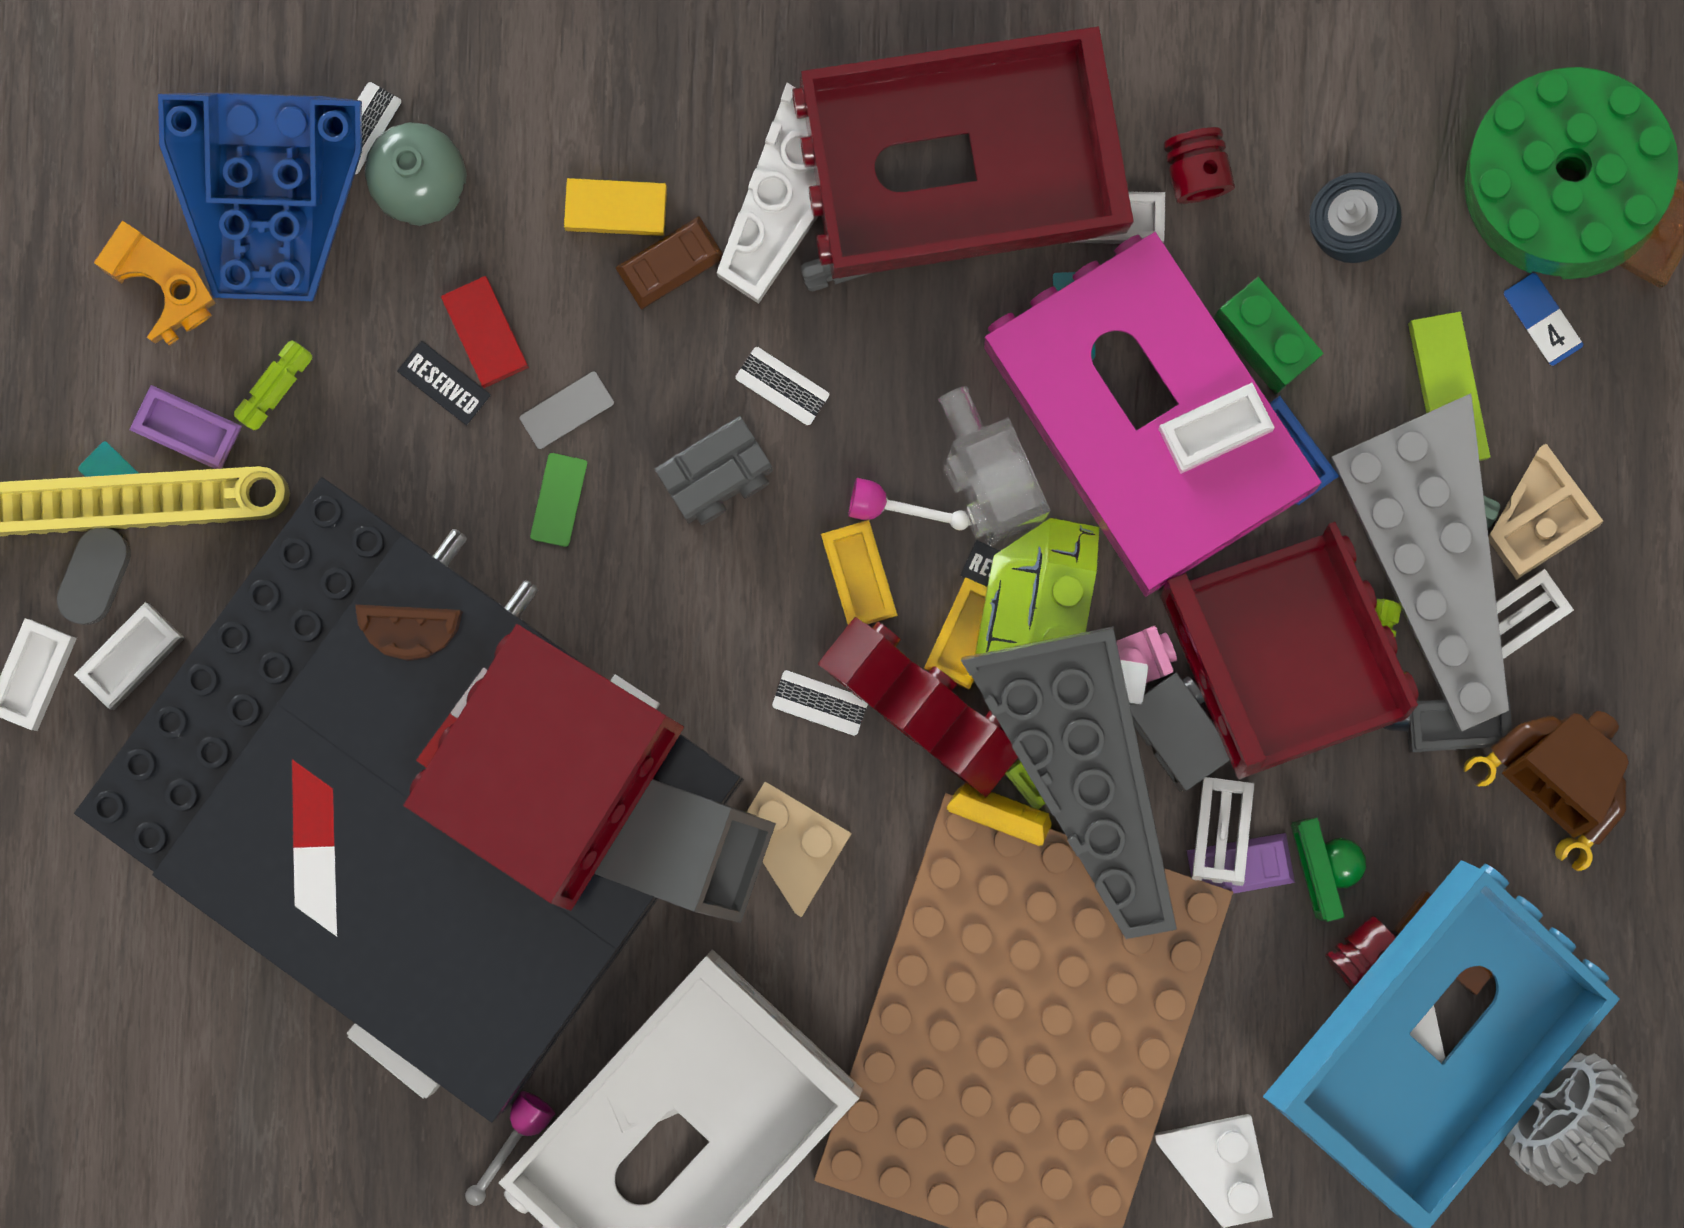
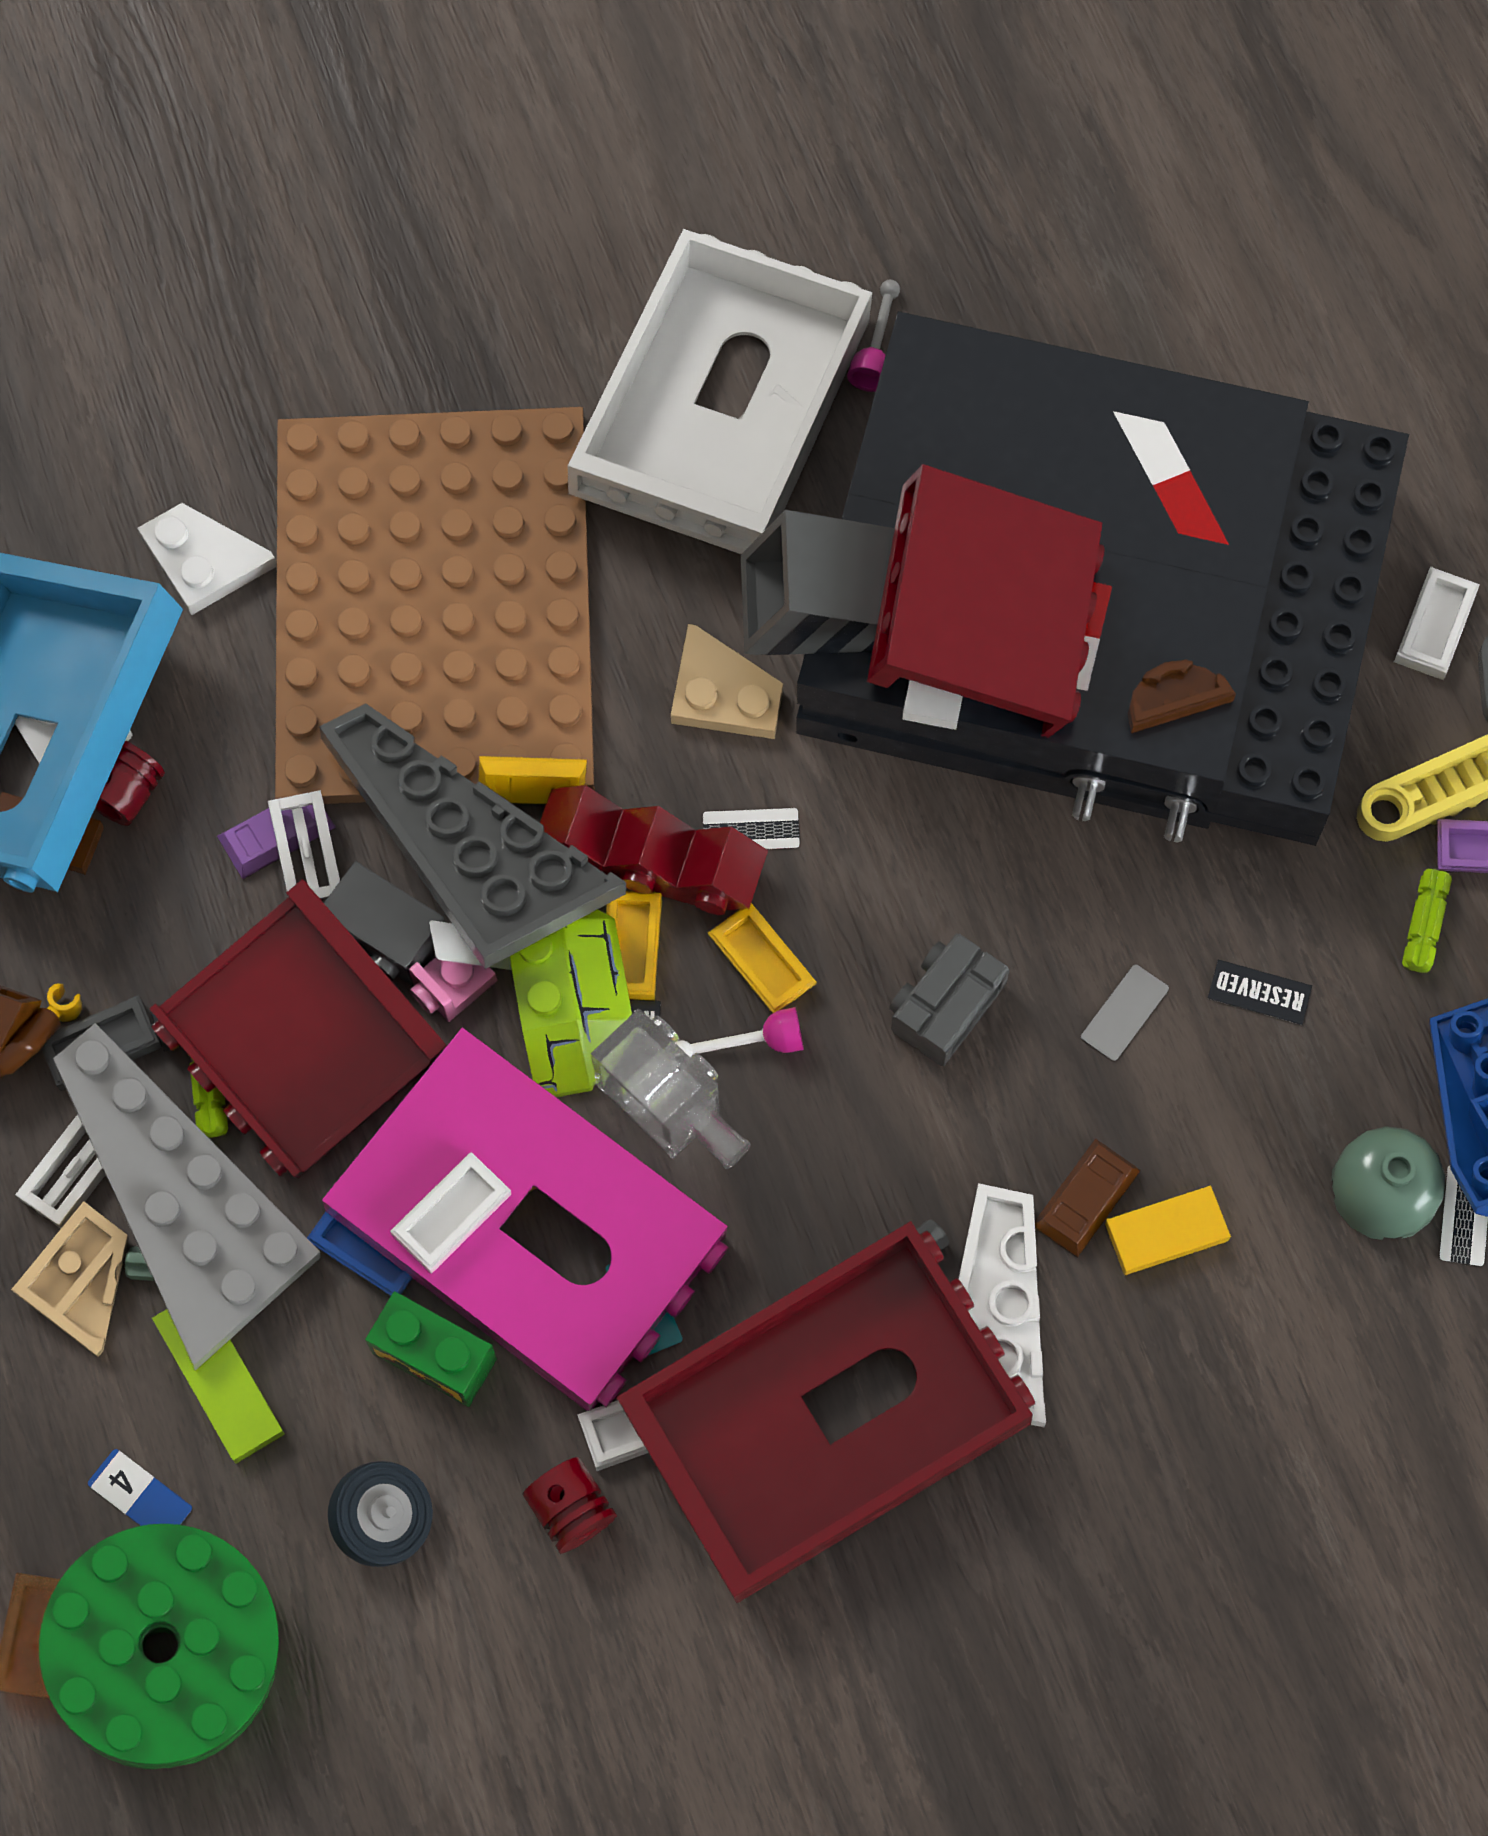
camera: 160 degrees right, 15 degrees down
red tile [441,276,529,388] -> none
bright green sticker [530,453,587,547] -> none
sticker [736,347,829,425] -> none
green tile [1291,818,1366,922] -> none

